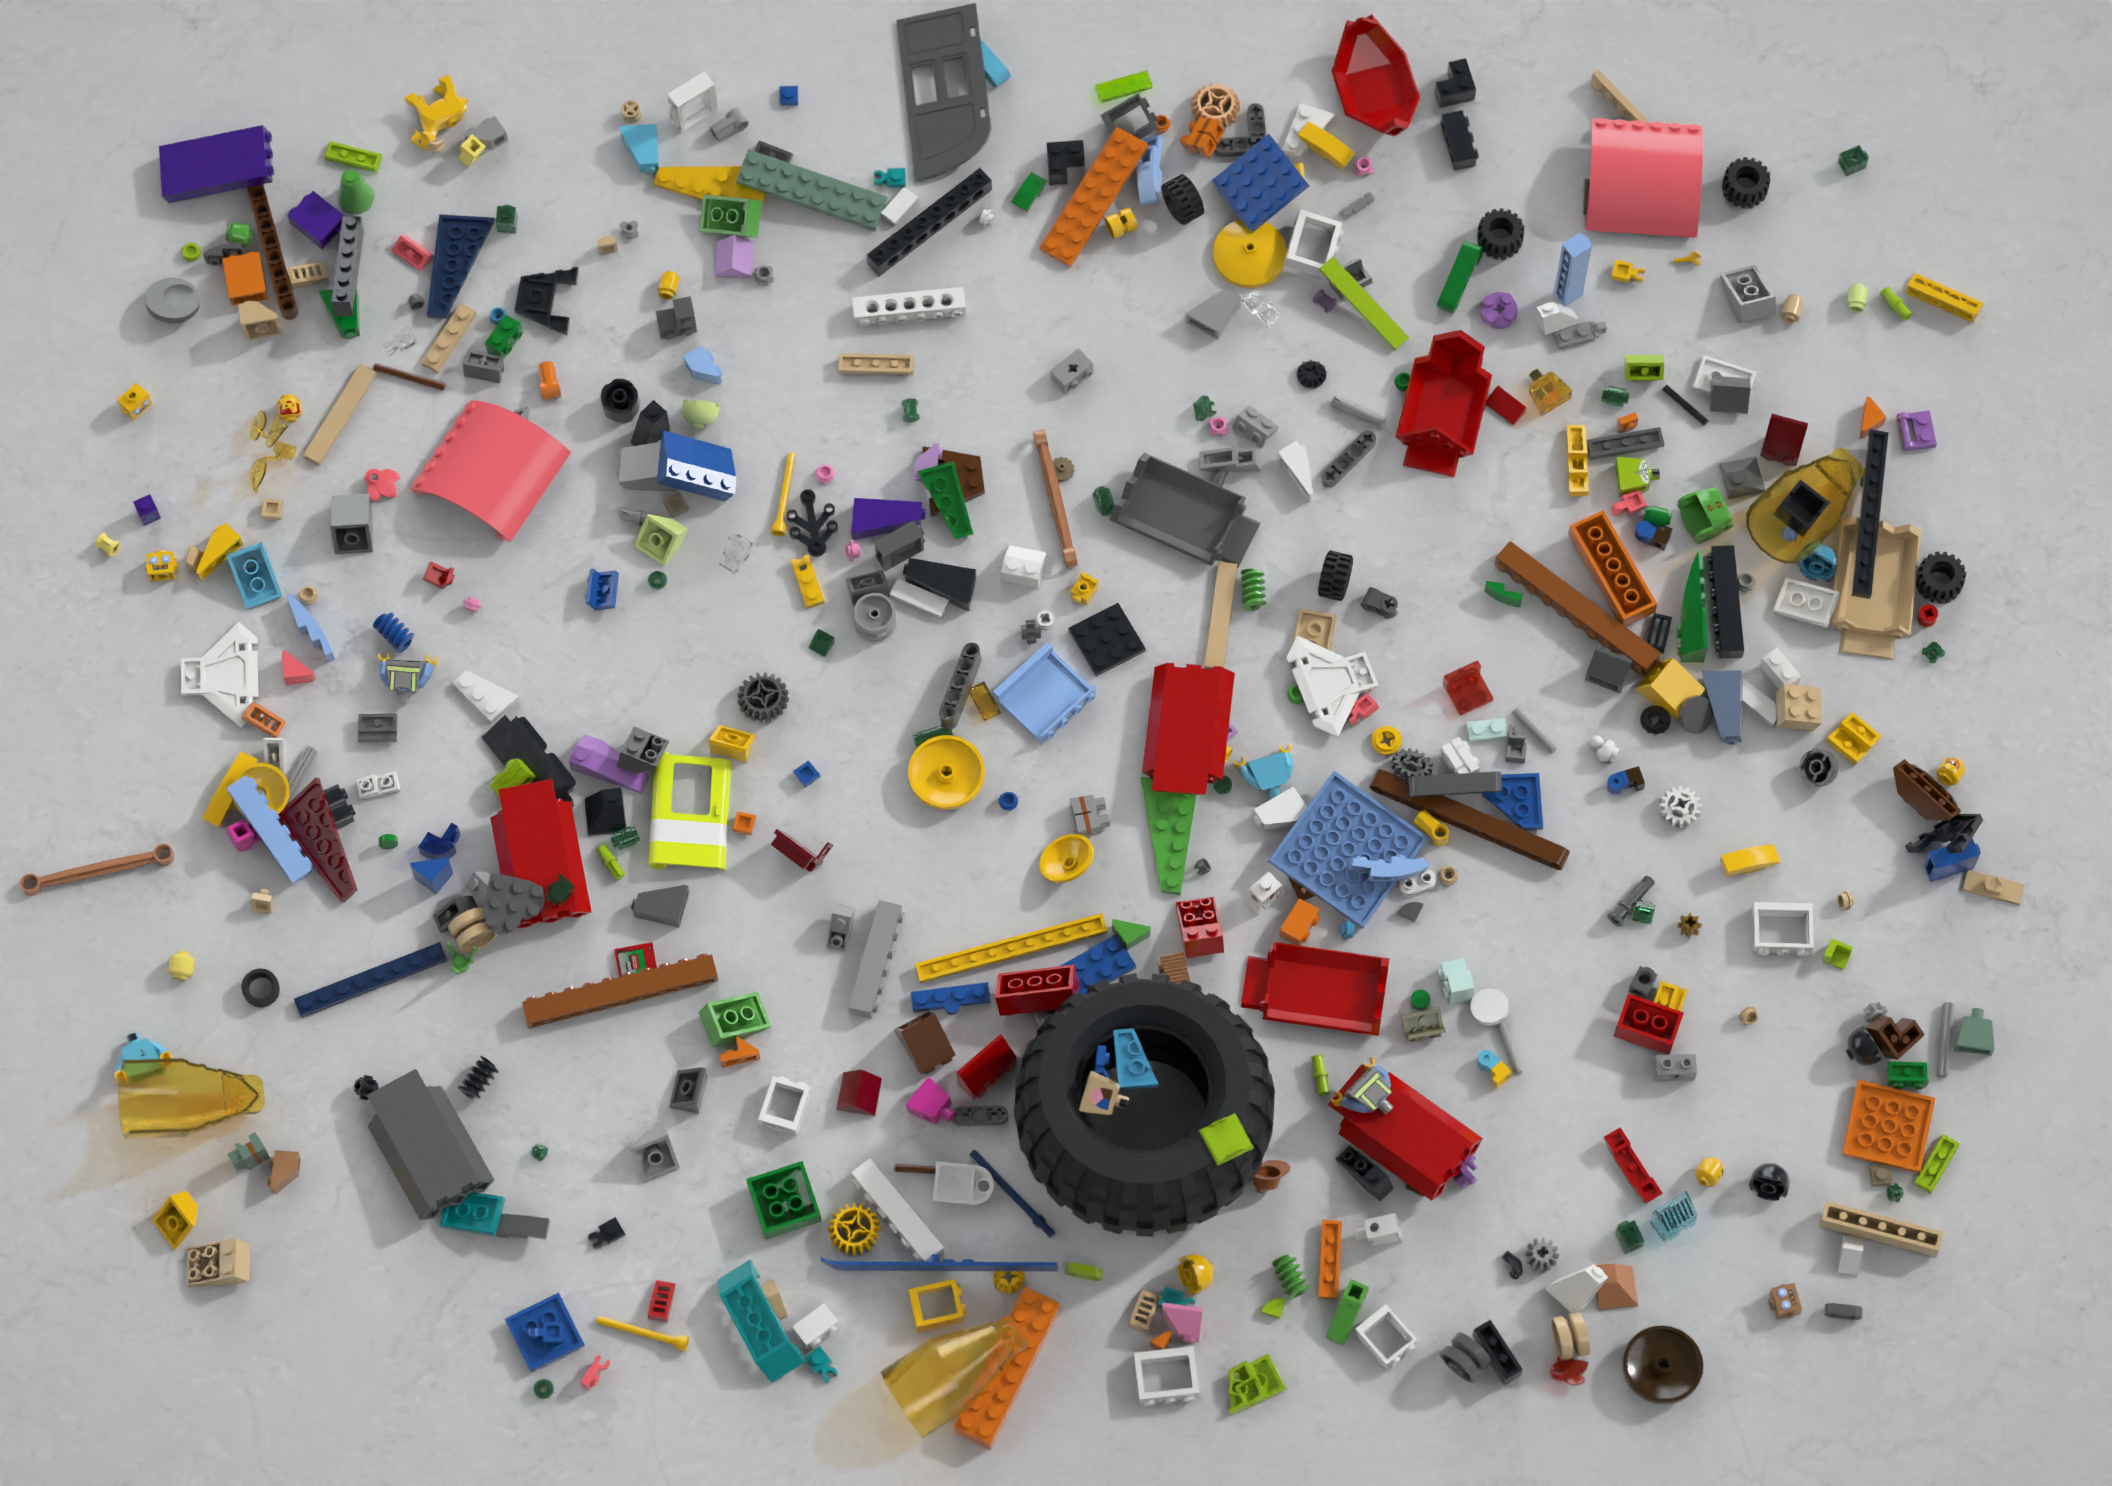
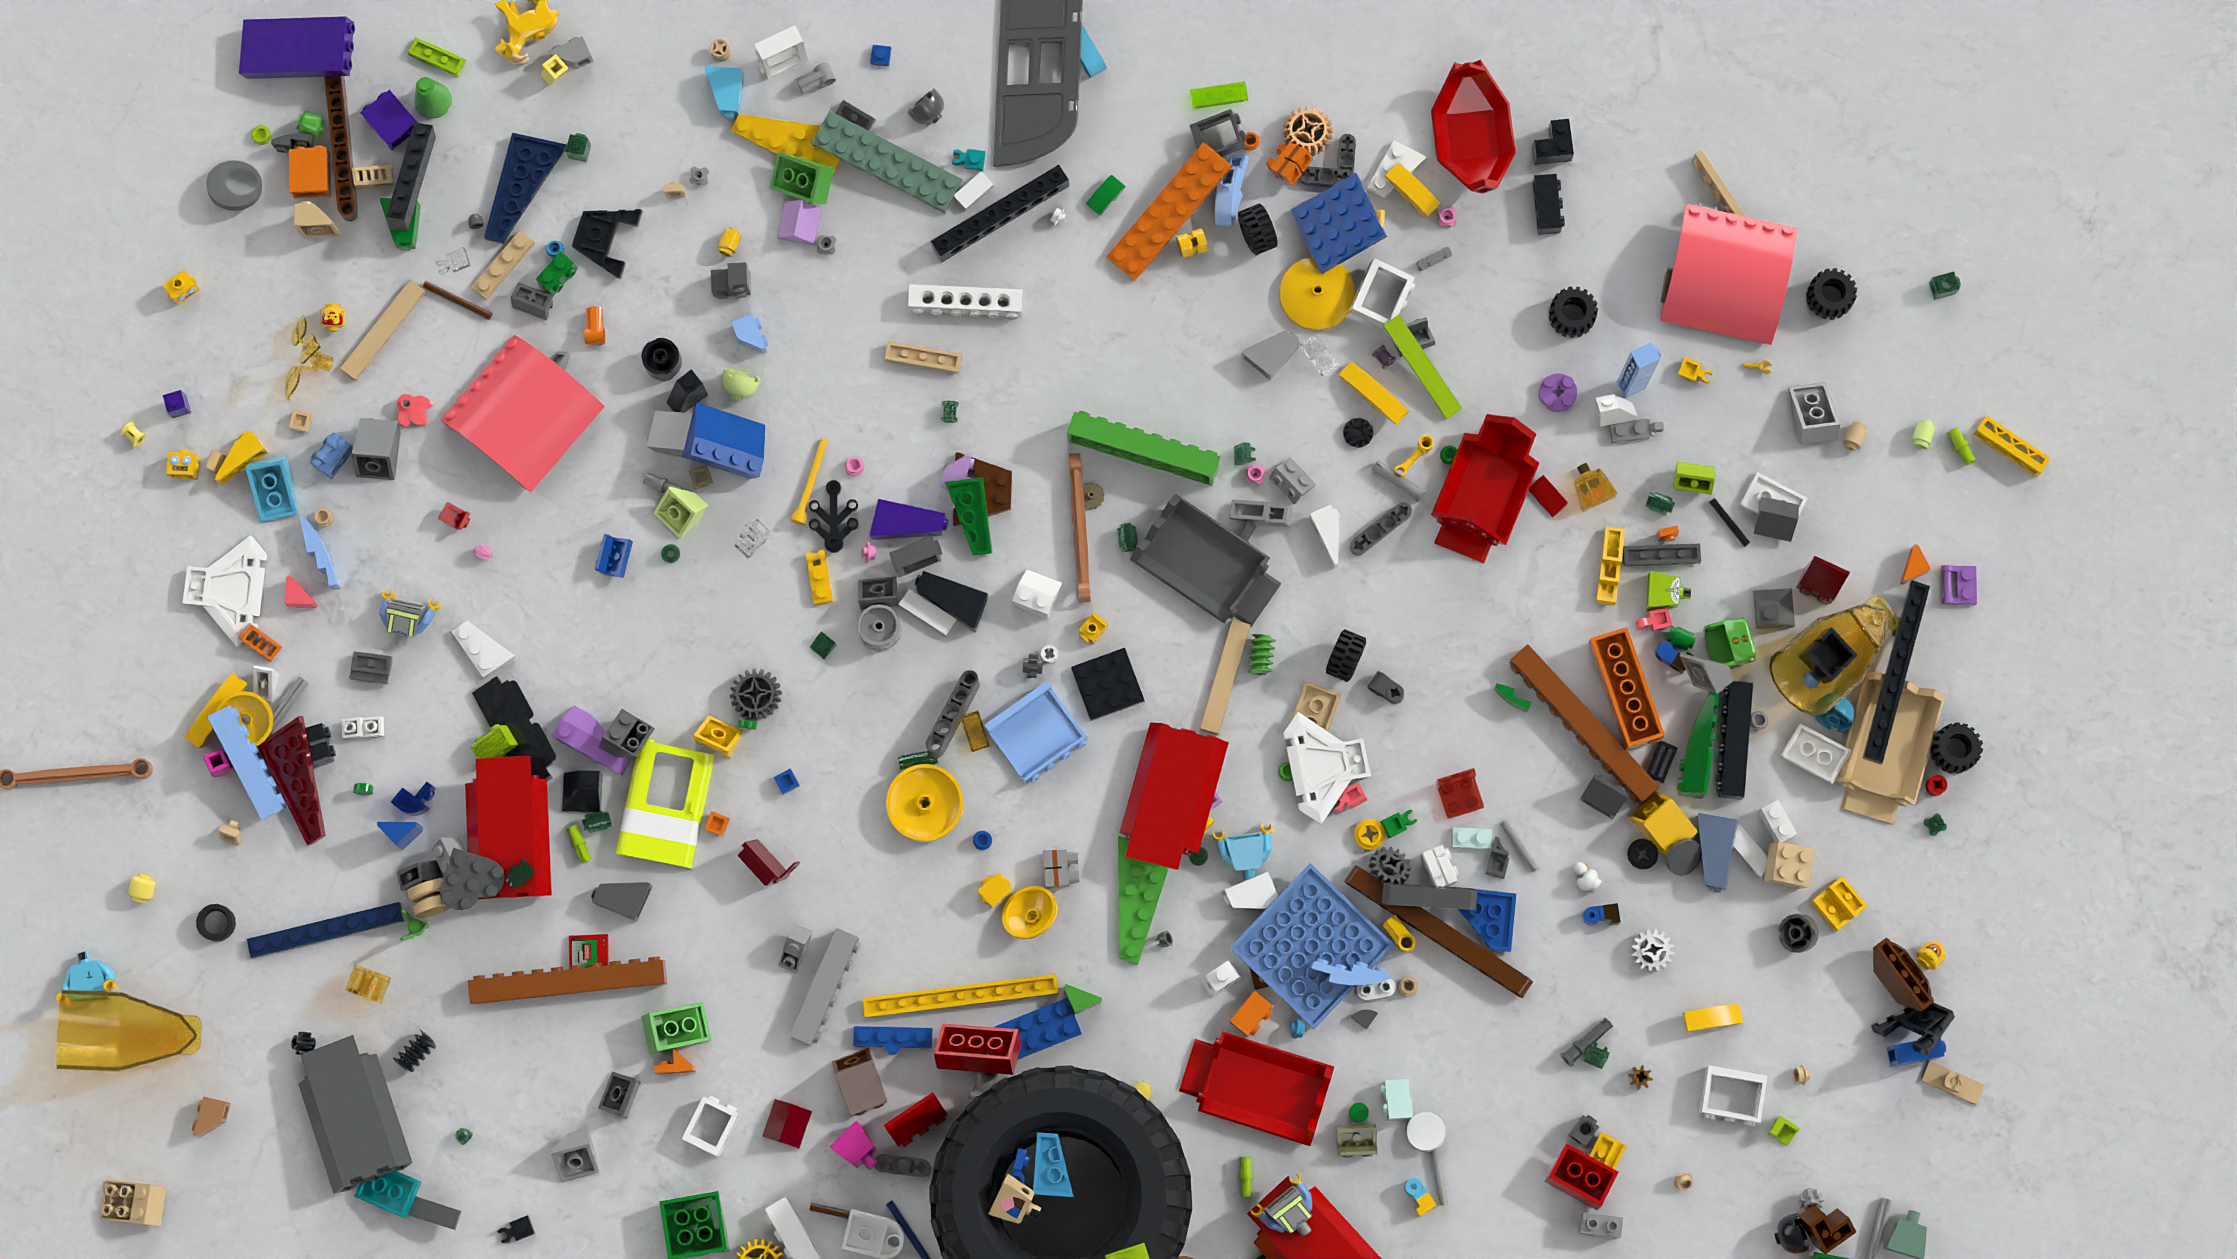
camera: 10 degrees right, 10 degrees up
yellow slope [152,1190,198,1250] -> none
sand green hips [228,1132,271,1171] -> none
blue piece [373,612,414,653] -> none
coral slope [392,235,434,271] -> none
black brick [1046,140,1085,185] -> none
light grey brick [1050,348,1093,393] -> none
medium nougat brick [1157,952,1190,984] -> none
red slope [1176,896,1224,958] -> none
green beam [1436,240,1483,314] -> none
none -> medium blue brick [310,432,353,479]
none -> clear yellow brick [345,964,391,1003]
none -> green tile [737,719,758,730]
none -> dark grey cylinder [907,88,944,124]
none -> yellow head [977,872,1013,908]
none -> bright green brick [1067,411,1220,486]
none -> yellow slope [1338,361,1409,425]
none -> green plate [1380,810,1417,839]
none -> yellow brick [1393,435,1434,479]
none -> light grey slope [1679,653,1734,694]

